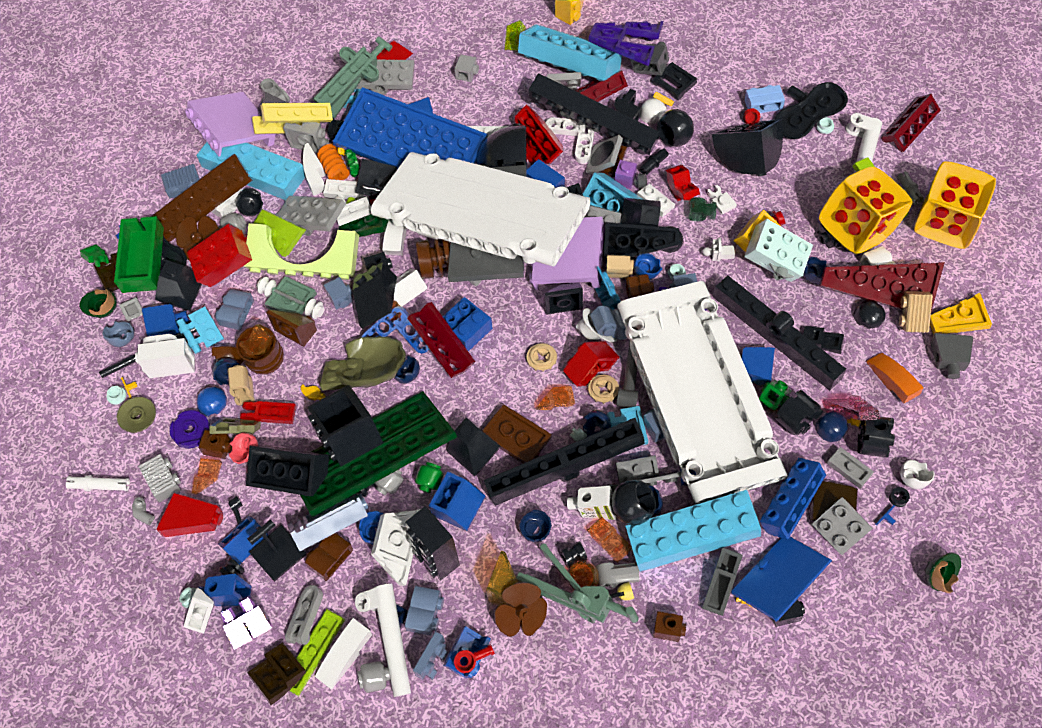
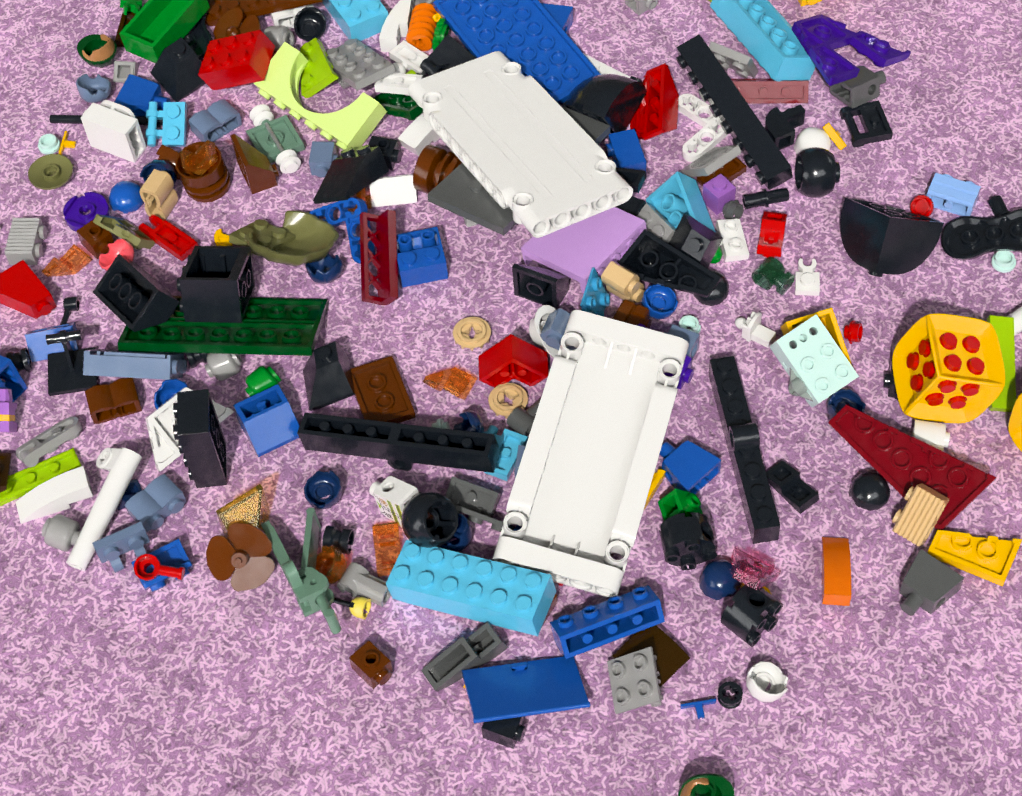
camera: 35 degrees right, 5 degrees down
light grey plate [827,447,874,489] -> none

